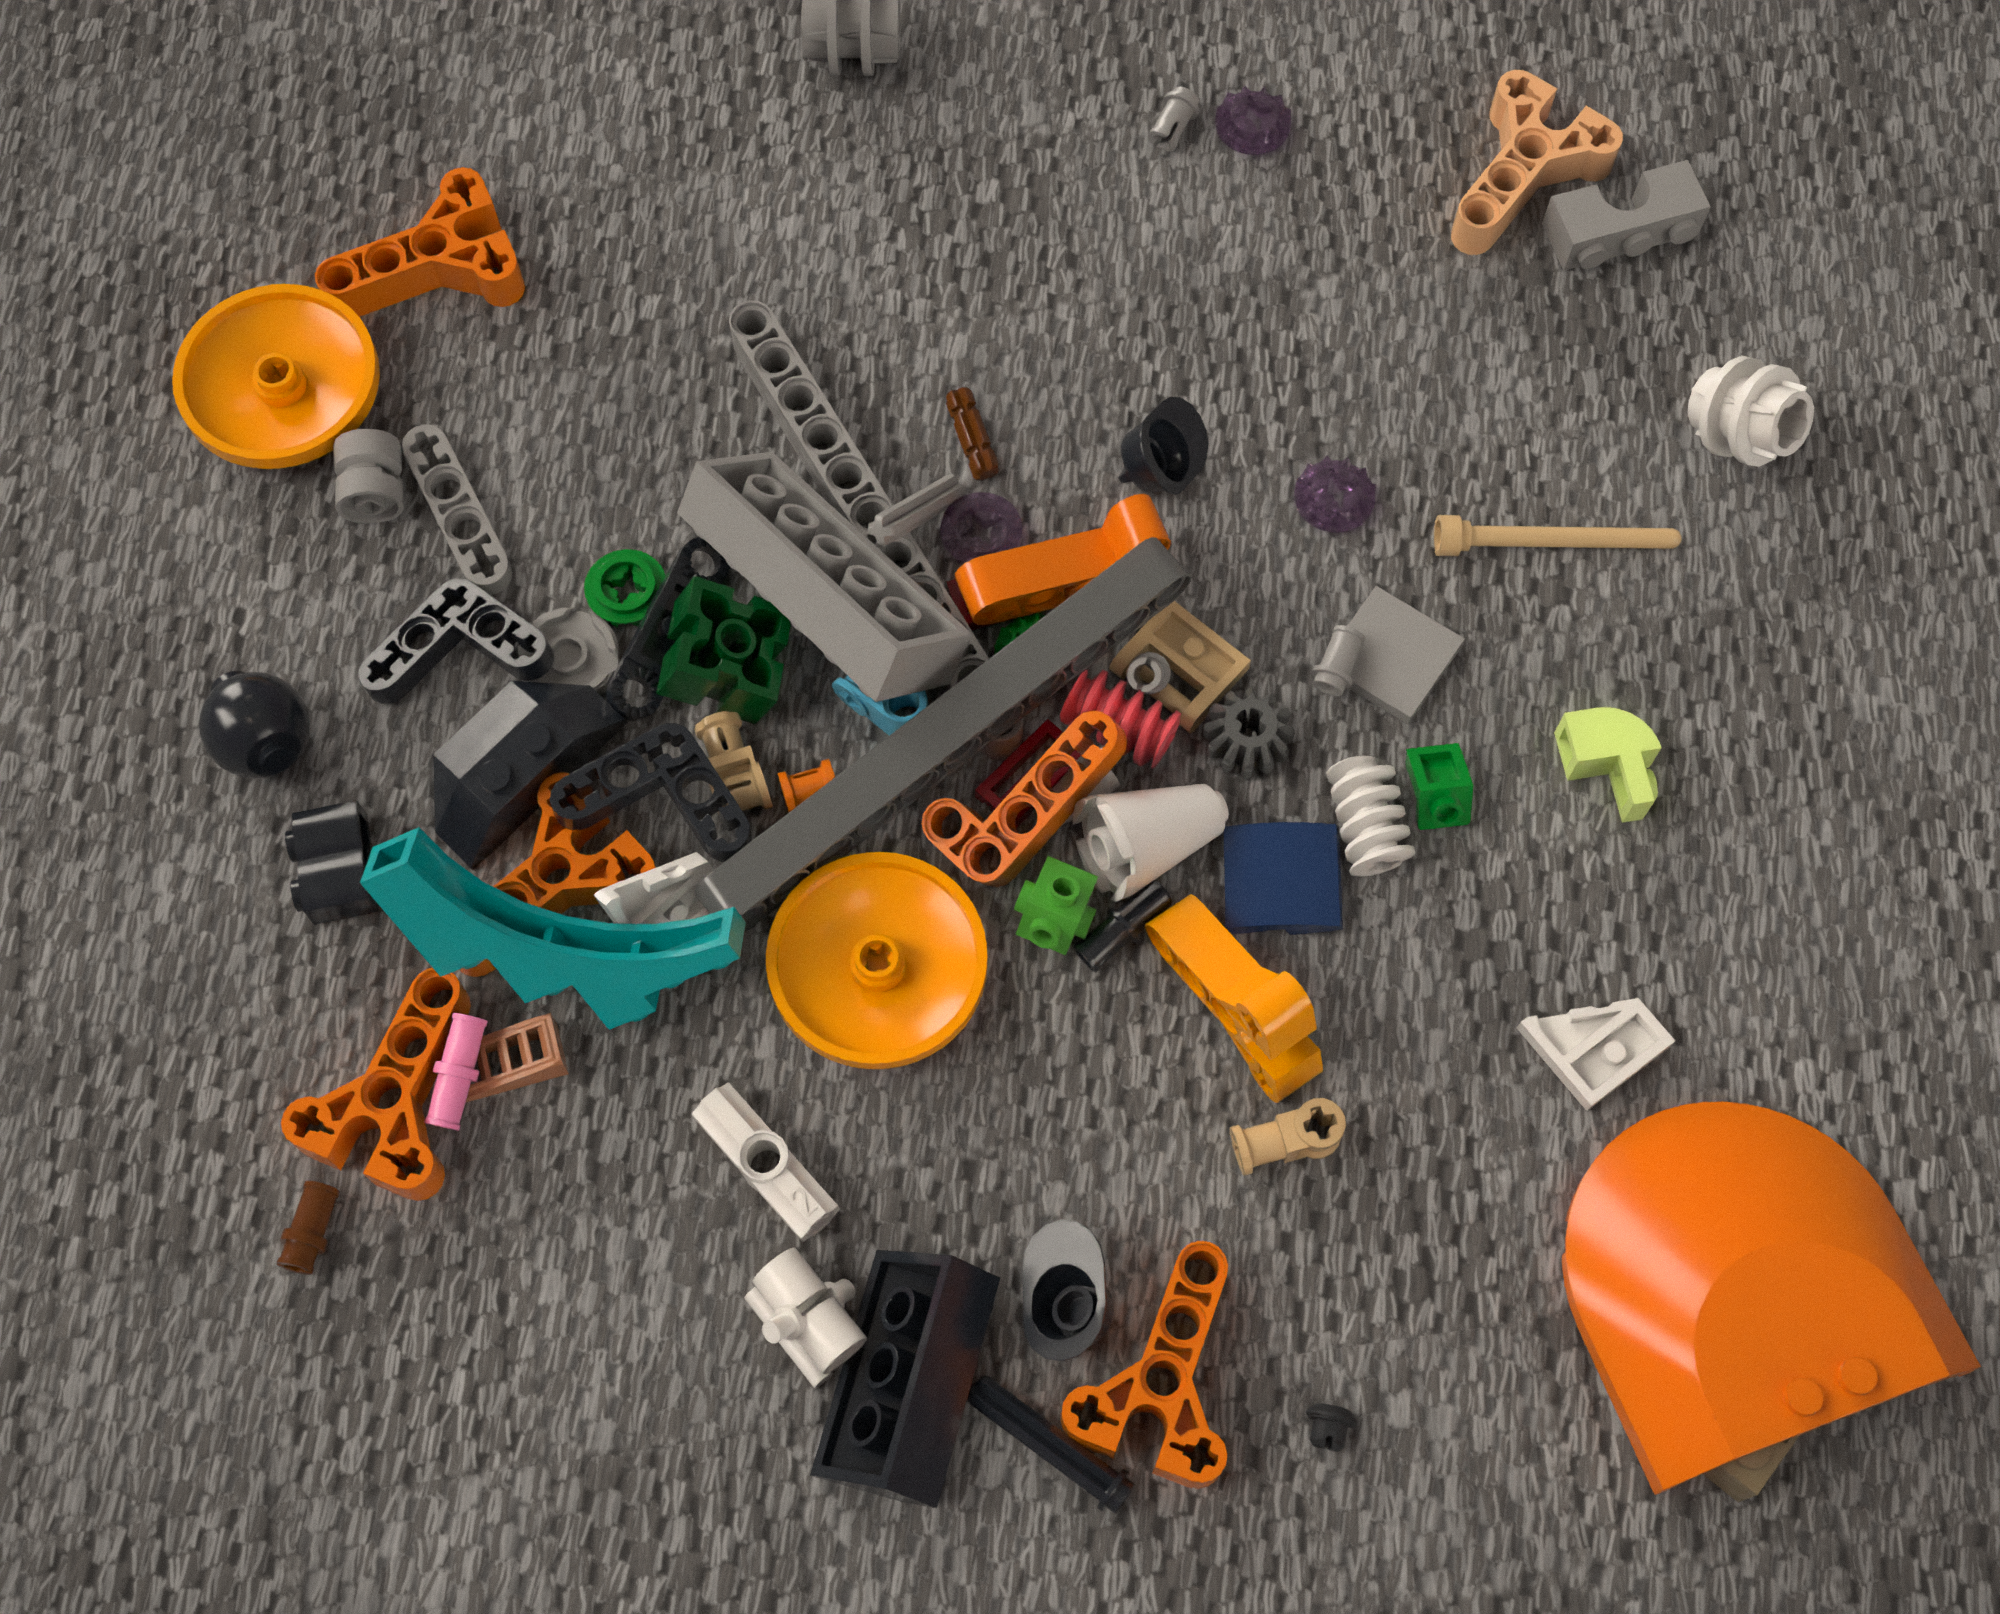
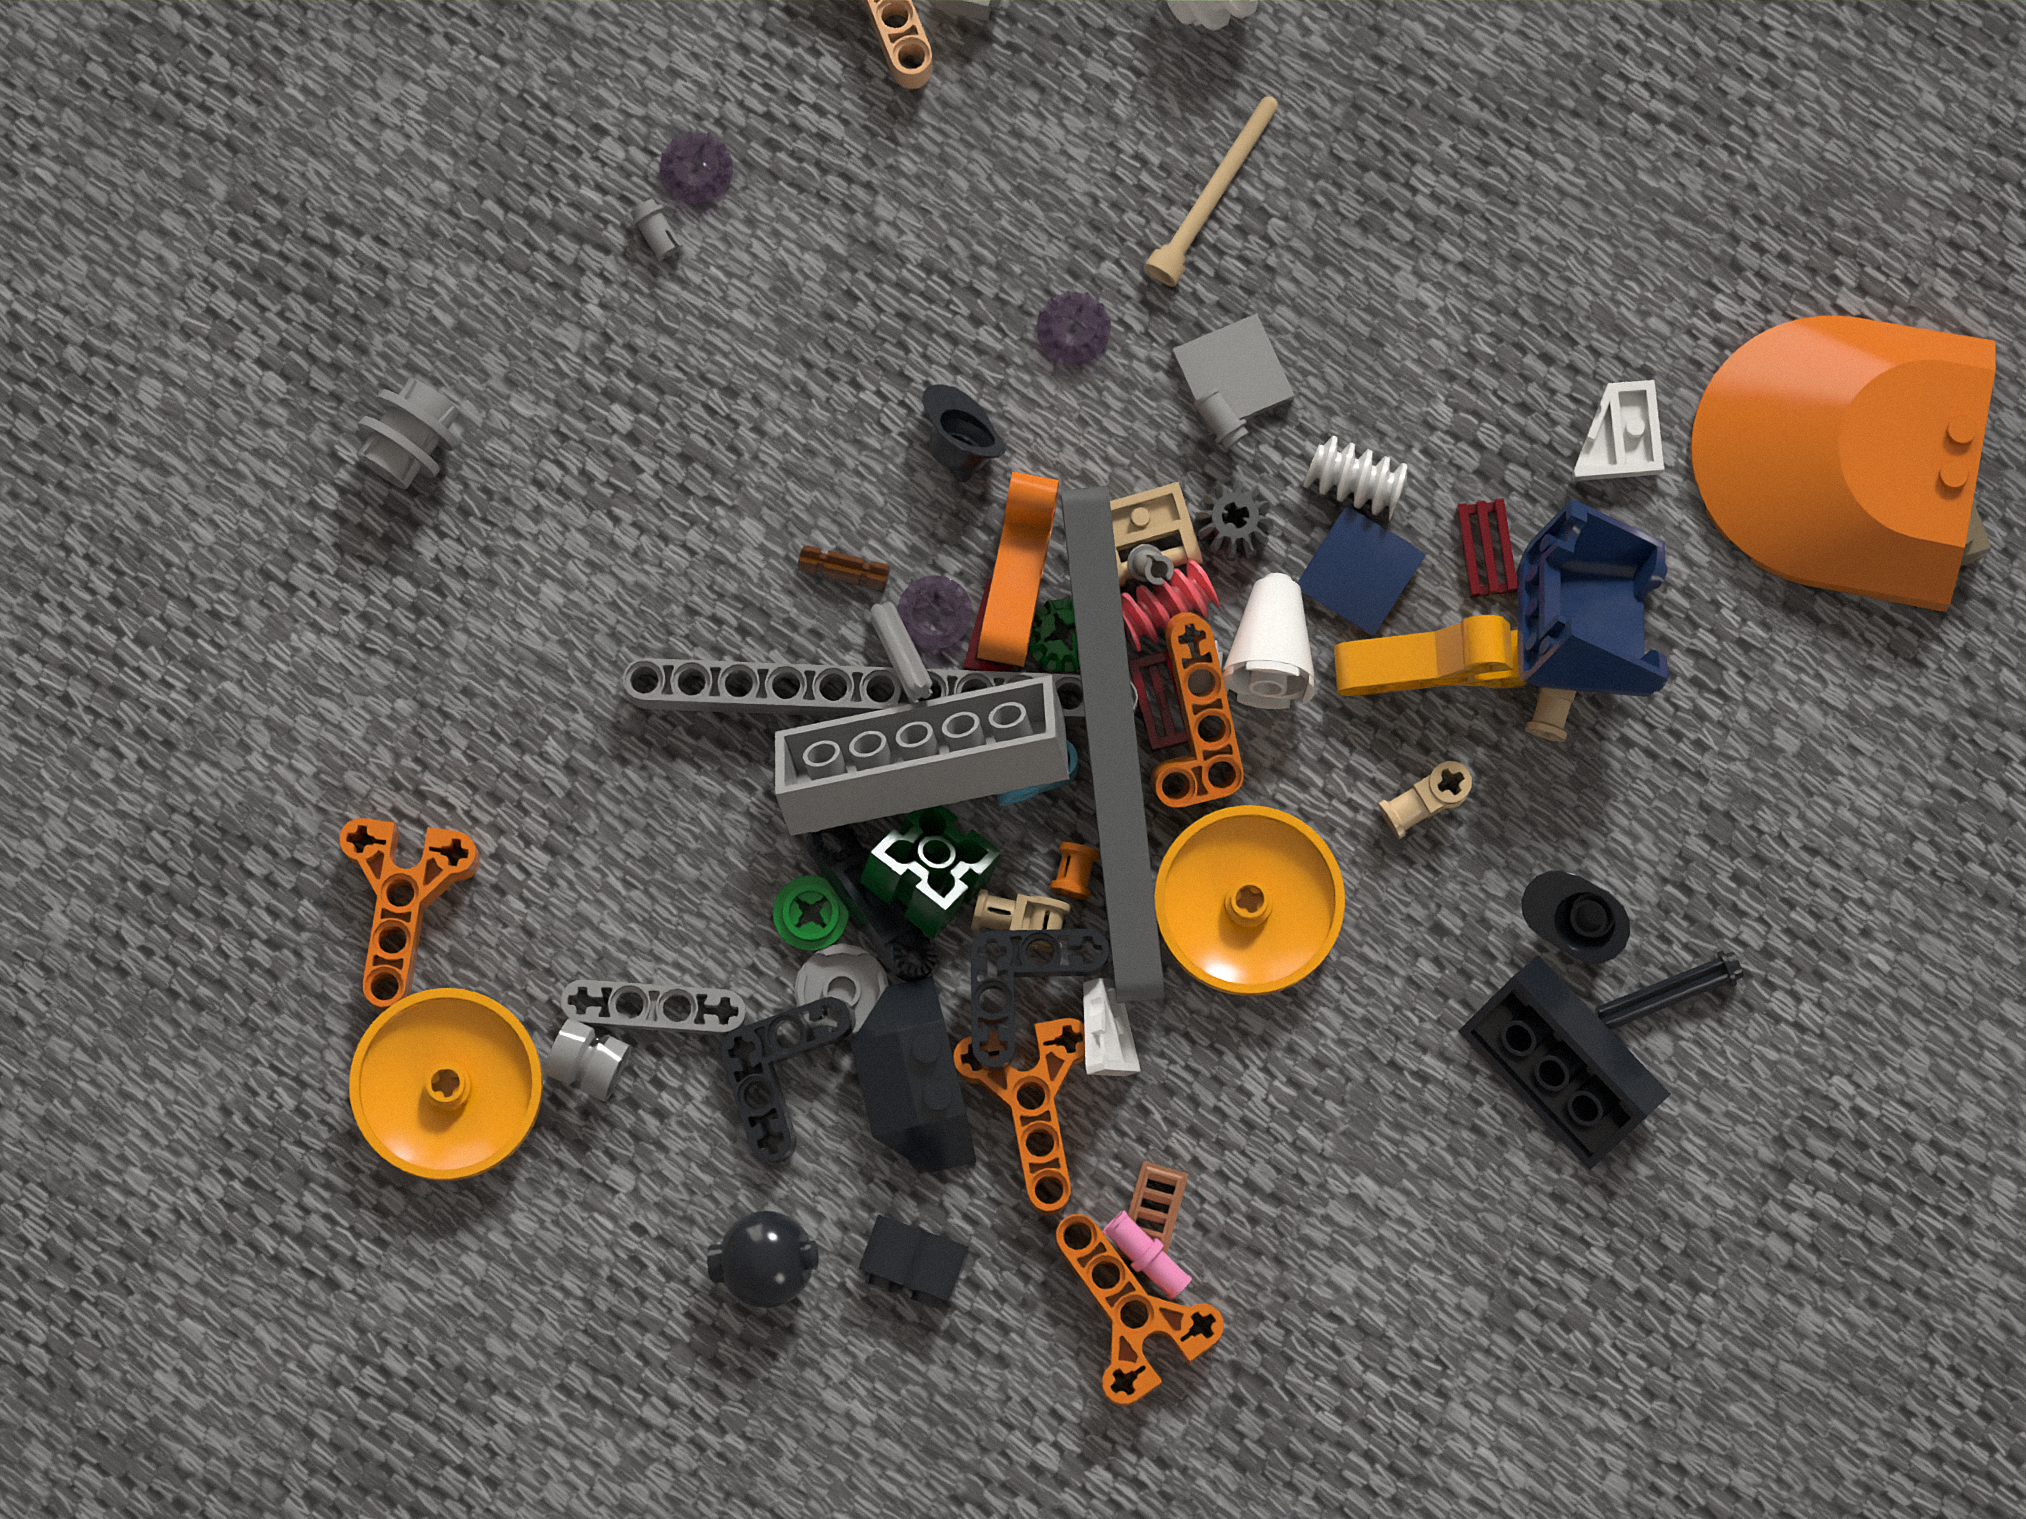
camera: 60 degrees left, 10 degrees up
reddish brown pin [277,1181,340,1275] -> none
teal arch [360,827,746,1030] -> none
white piece [692,1082,840,1242] -> none
white pin [744,1248,867,1389] -> none
bright green brick [1014,856,1099,955] -> none
orange beam [1060,1241,1228,1489] -> none
black axle [1073,880,1172,973] -> none
black piece [1306,1403,1358,1452] -> none
green bracket [1405,743,1474,830] -> none
yellowish green brick [1554,707,1662,823] -> none
none -> tan connector [1378,761,1472,839]
none -> dark red tile [1456,498,1518,598]
none -> dark blue windscreen [1518,498,1670,697]

